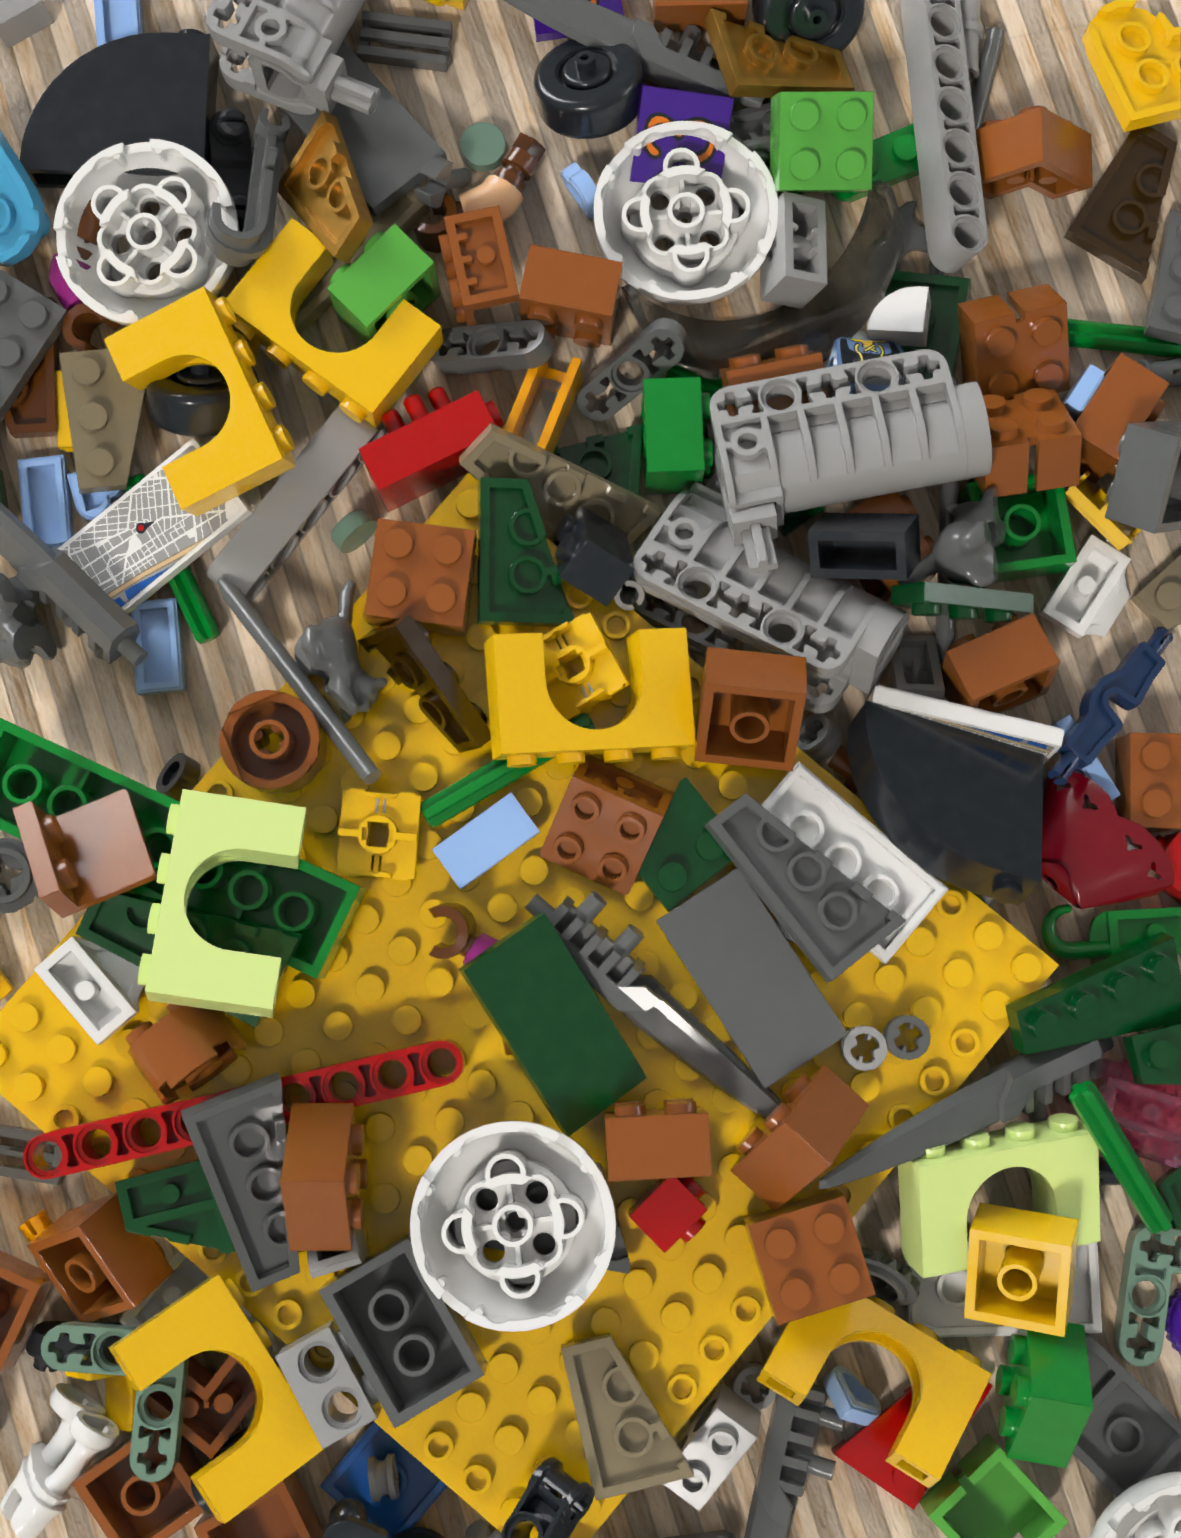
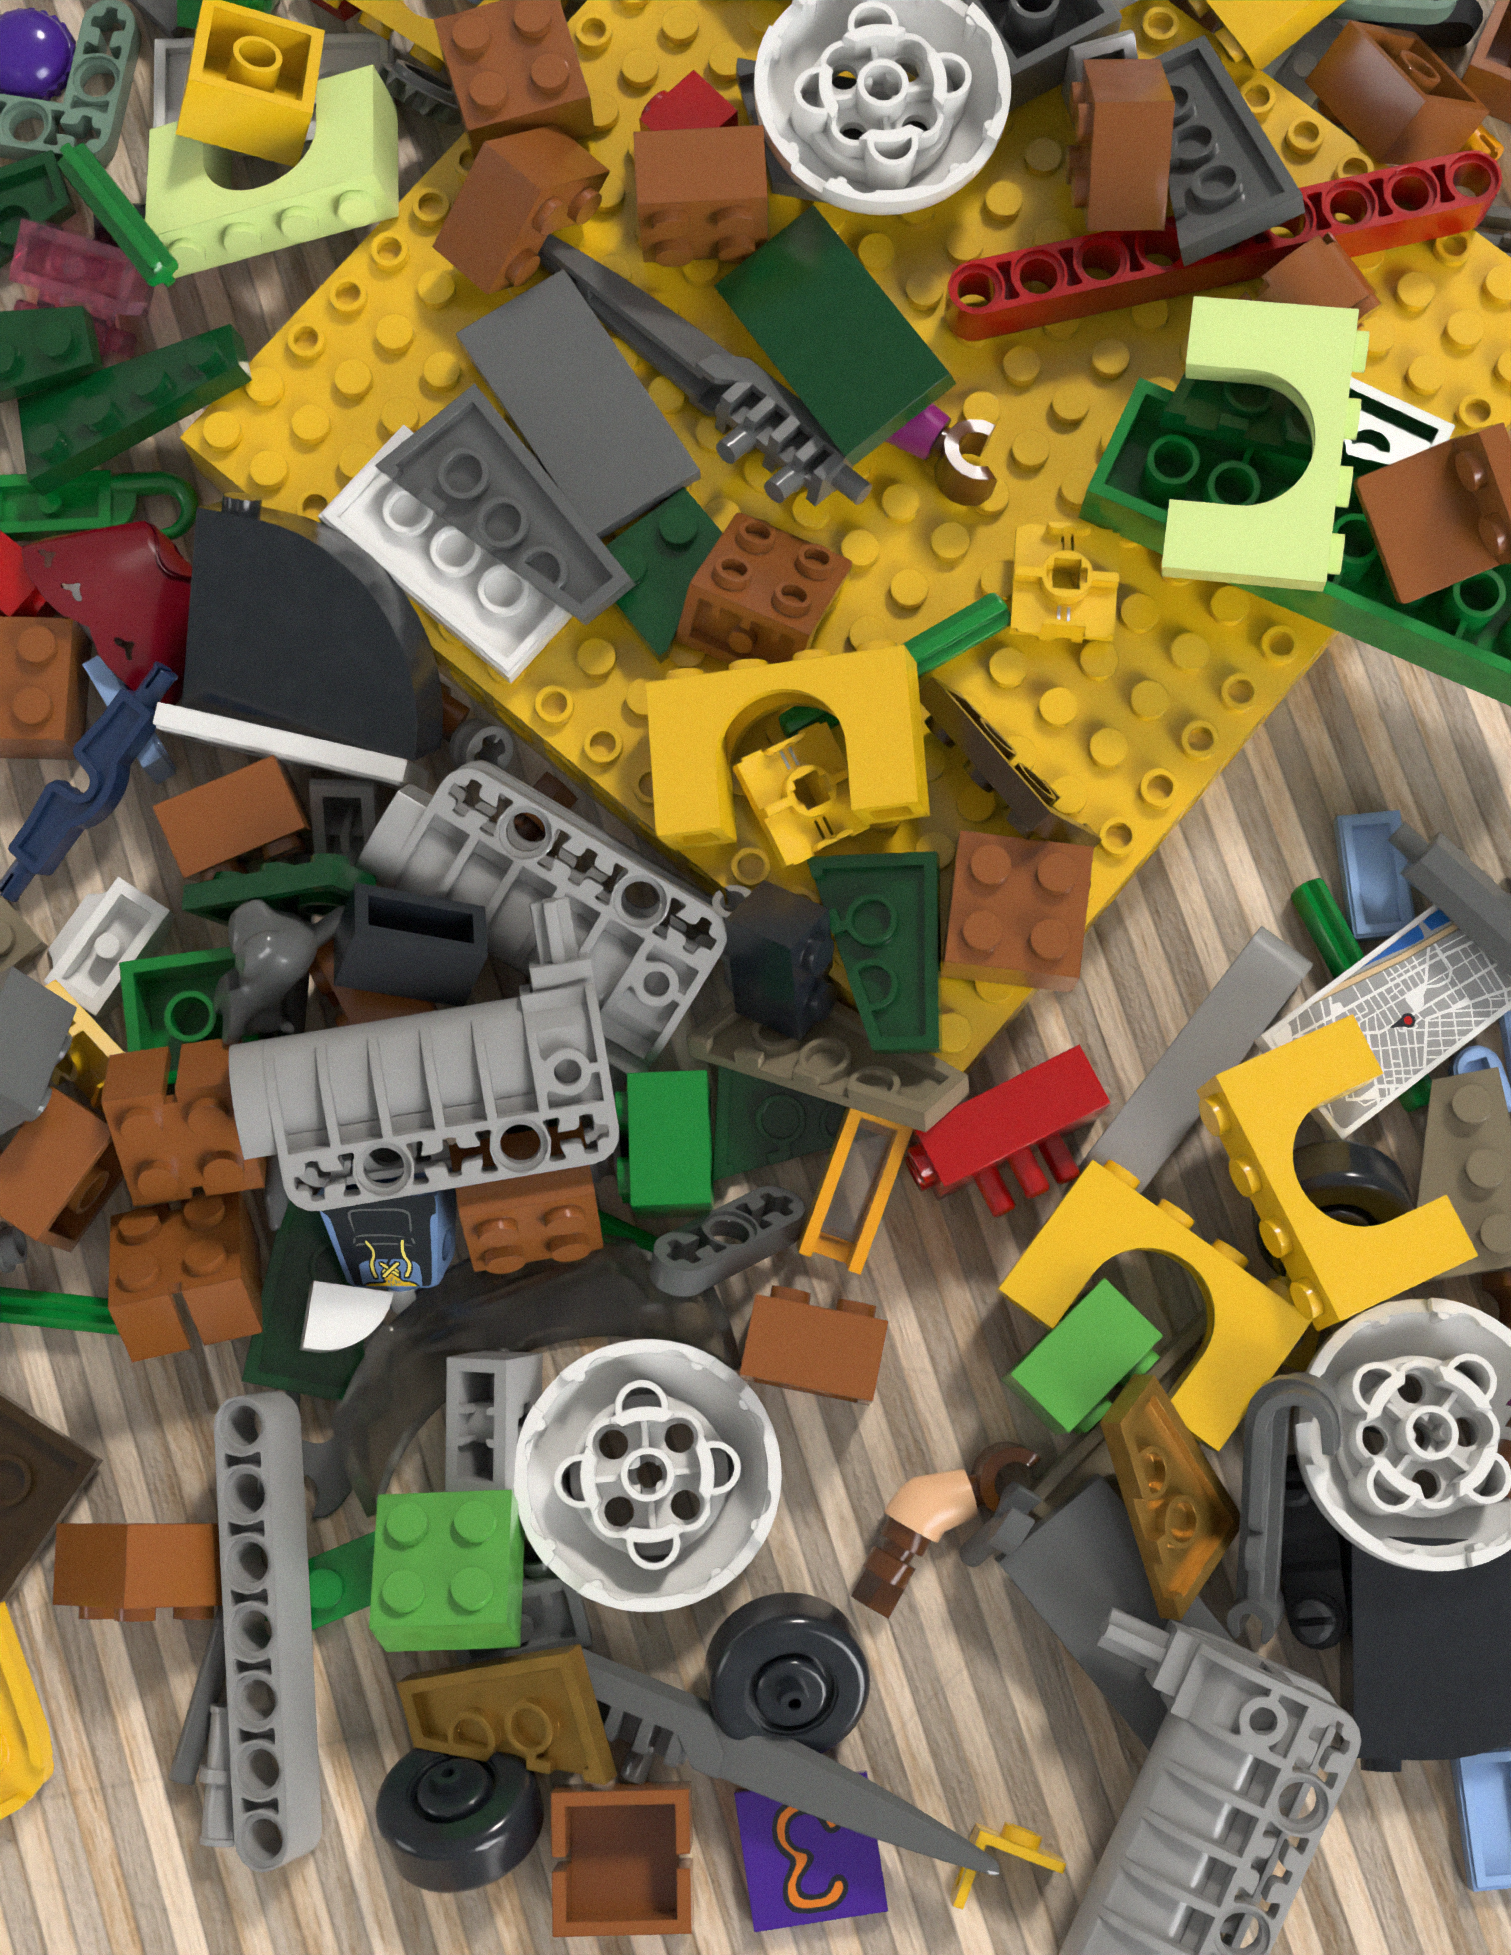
camera: 175 degrees left, 5 degrees down
white slope [34,936,144,1045] -> none
dark green wing [115,1159,236,1254] -> none
black tile [156,753,201,801] -> none
dark grey piece [217,577,381,785] -> none
dark orange brick [219,690,327,794] -> none
dark grey animal [295,580,388,724] -> none
sand green tile [331,509,377,553] -> none
dark grey tile [356,10,453,72] -> none
dark grey beam [431,320,555,375] -> none
light blue tile [432,792,540,890] -> none
dark orange bracket [438,205,519,326] -> none
sand green tile [460,122,506,172] -> none
light blue tile [560,162,597,220] -> none
dark purple tile [629,85,734,192] -> none
dark orange brick [694,647,807,771] -> none
dark grey piece [818,1037,1114,1189] -> none
light grey bush [840,1025,888,1071] -> none
dark grey bush [883,1015,931,1060] -> none
light blue tile [1061,364,1105,421] -> none

